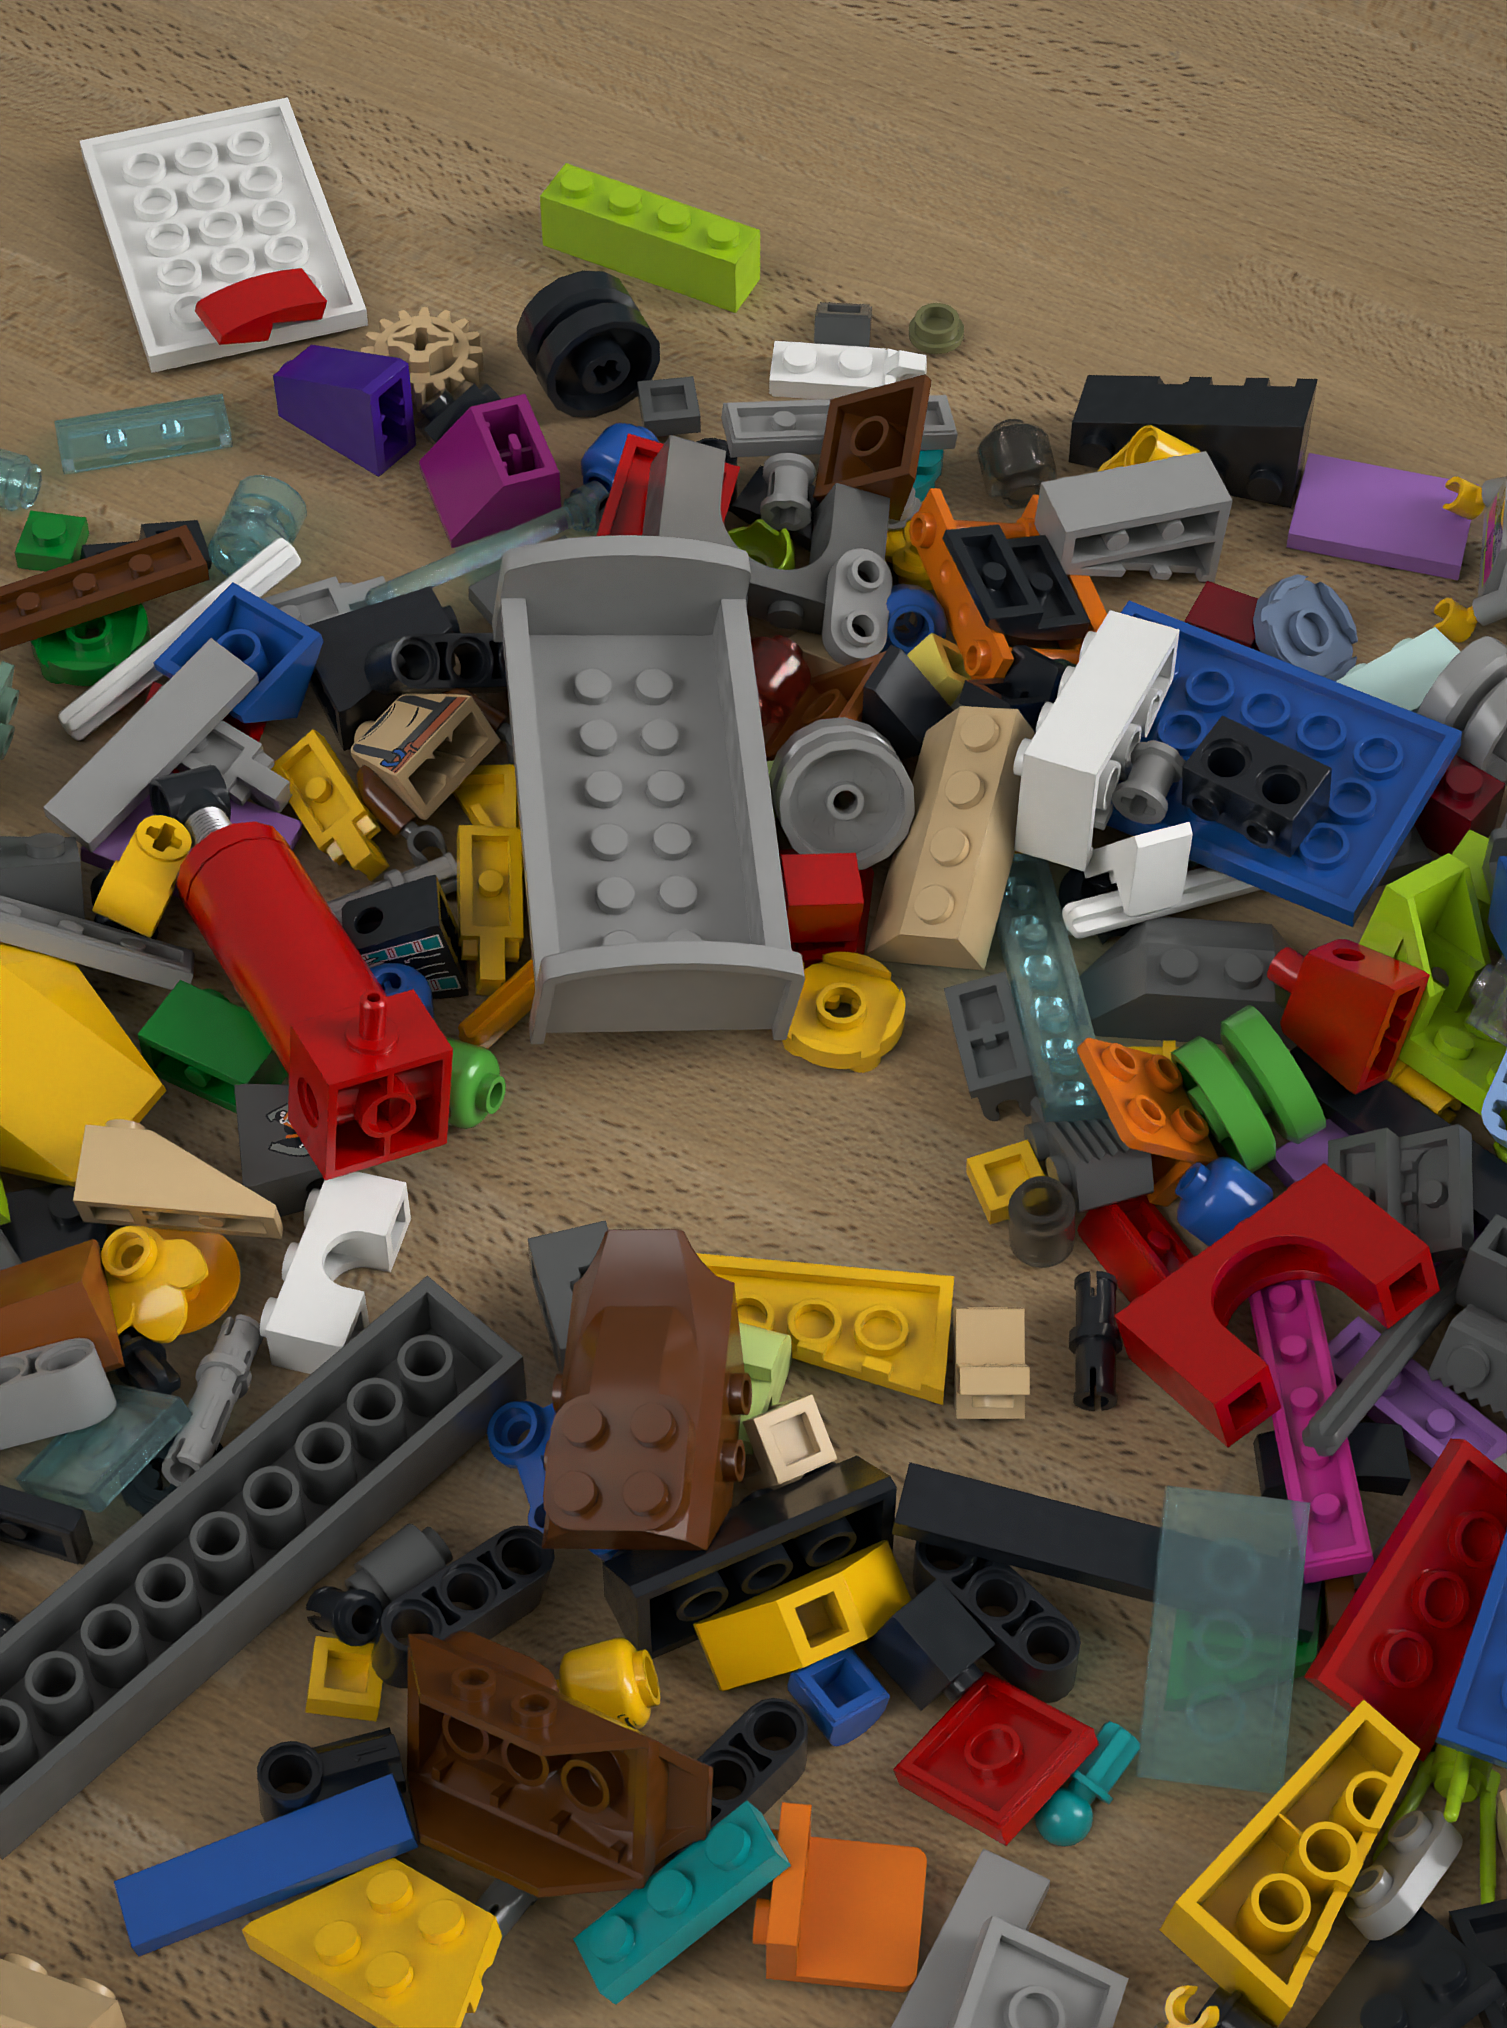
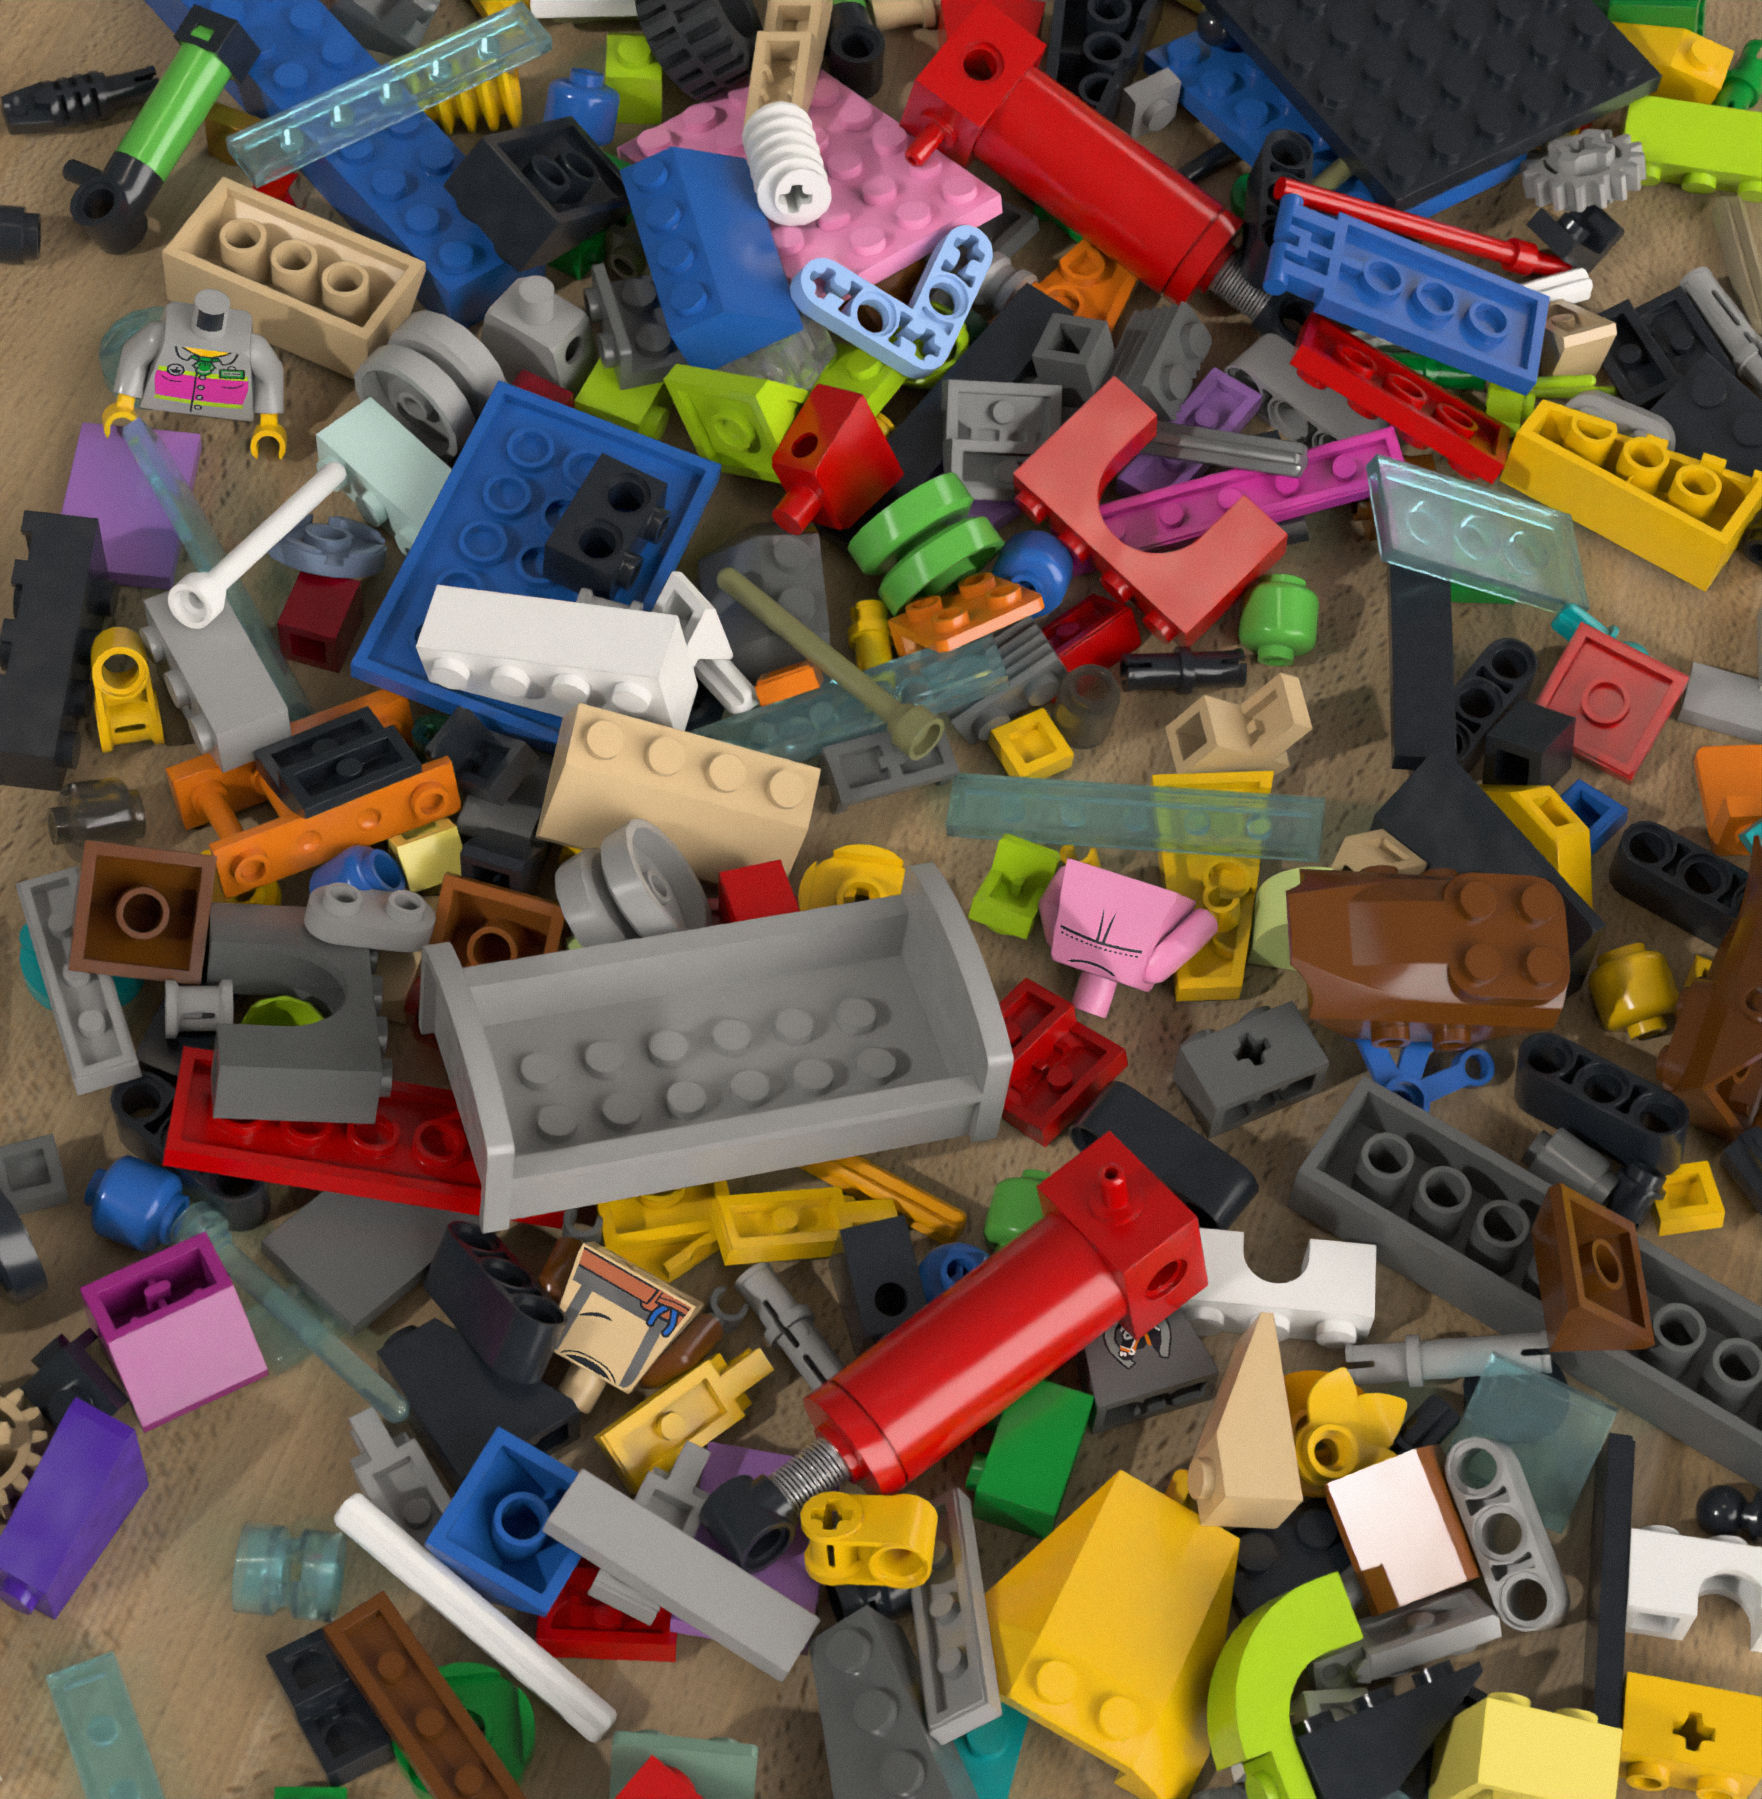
camera: 105 degrees left, 5 degrees up
none -> clear light blue tile [122,417,316,723]
none -> white piece [168,461,346,629]
none -> olive piece [716,567,945,760]
none -> orange tile [754,659,824,707]
none -> clear light blue tile [945,773,1326,863]
none -> lime bracket [968,833,1061,940]
none -> red slope [999,977,1128,1148]
none -> bright pink torso [1038,844,1240,1019]
none -> black beam [1068,1080,1259,1230]
none -> bright green head [1238,574,1319,667]
none -> reddish brown slope [1531,1183,1655,1352]

